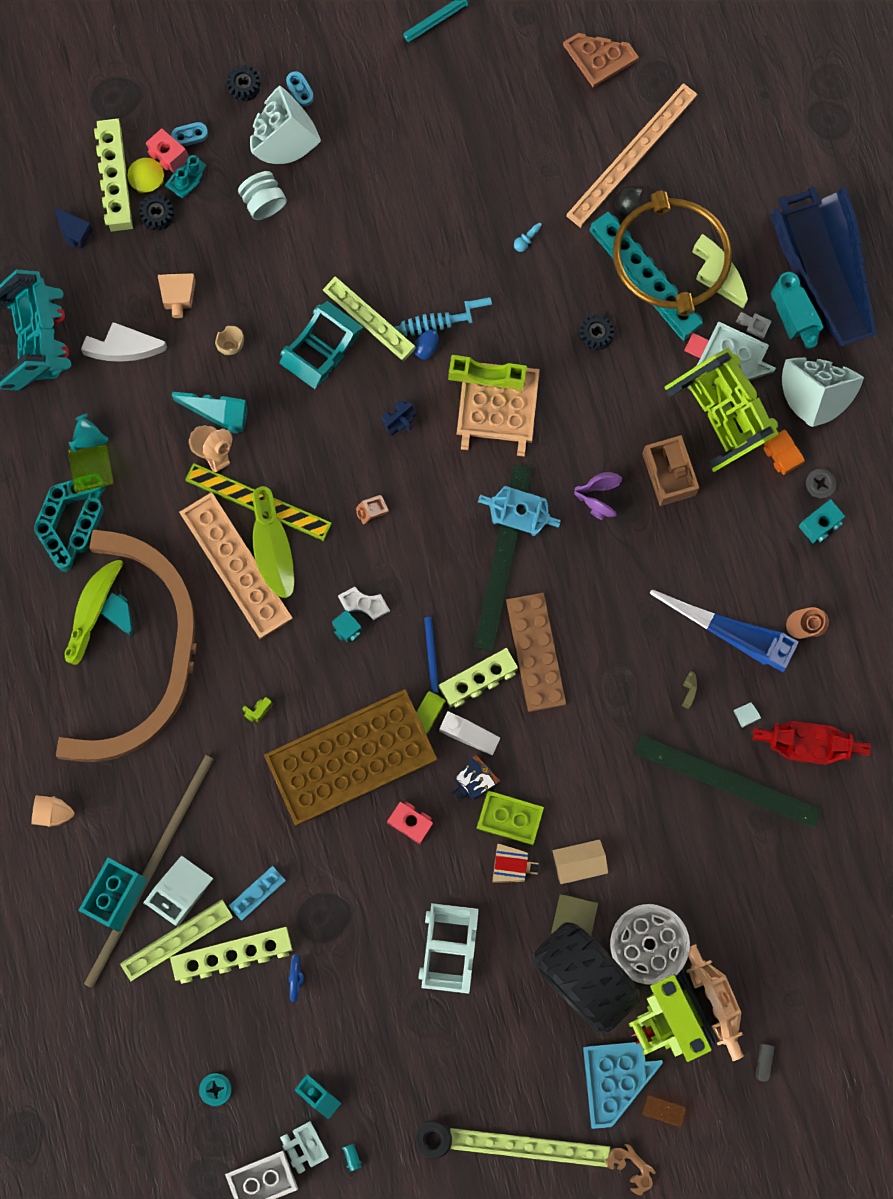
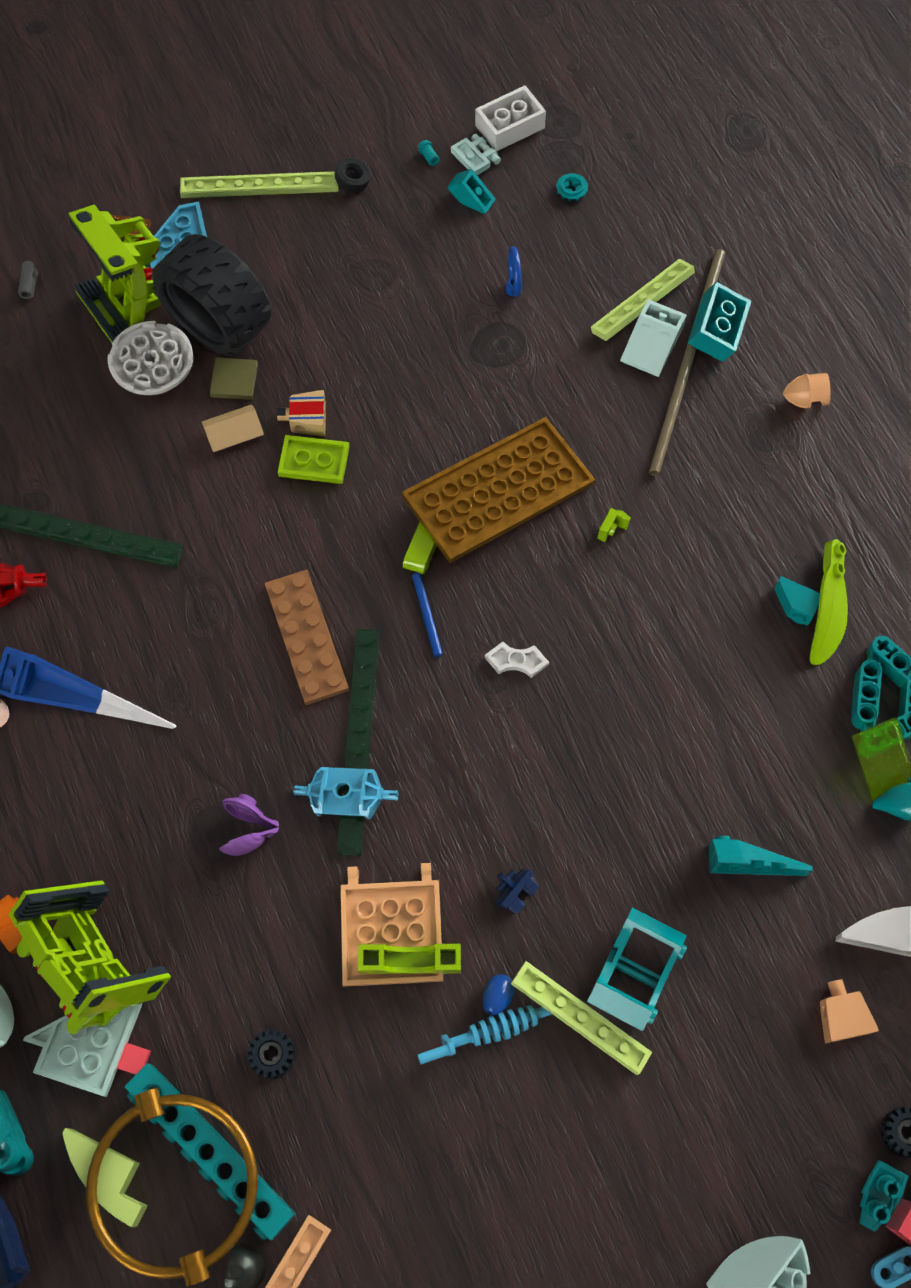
camera: 175 degrees right, 10 degrees down
medium nougat arch [56,530,197,762] -> none
yellowish green brick [170,927,293,984] -> none
light nougat plate [179,492,293,640] -> none
tile [185,463,332,541] -> none
light nougat animal [189,425,233,472] -> none
tan hair [215,325,244,355] -> none
medium azure plate [229,866,286,921] -> none
light aqua wheel [238,171,287,220] -> none
lime plant [252,486,294,598] -> none
teal brick [332,610,362,643] -> none
nougat bracket [356,495,389,524] -> none
coral brick [387,802,433,844] -> none
light aqua window [419,903,478,993] -> none
yellowish green brick [439,648,518,708] -> none
white slope [439,711,500,756] -> none
torso [452,754,500,801] -> none
medium azure bar [514,223,542,252] -> none
medium nougat helmet [605,1144,656,1195] -> none
medium nougat piece [642,435,699,506] -> none
olive slope [682,671,697,709] -> none
light nougat plate [686,944,744,1061] -> none
light aqua slope [734,702,761,728] -> none
light grey plate [736,312,771,339] -> none

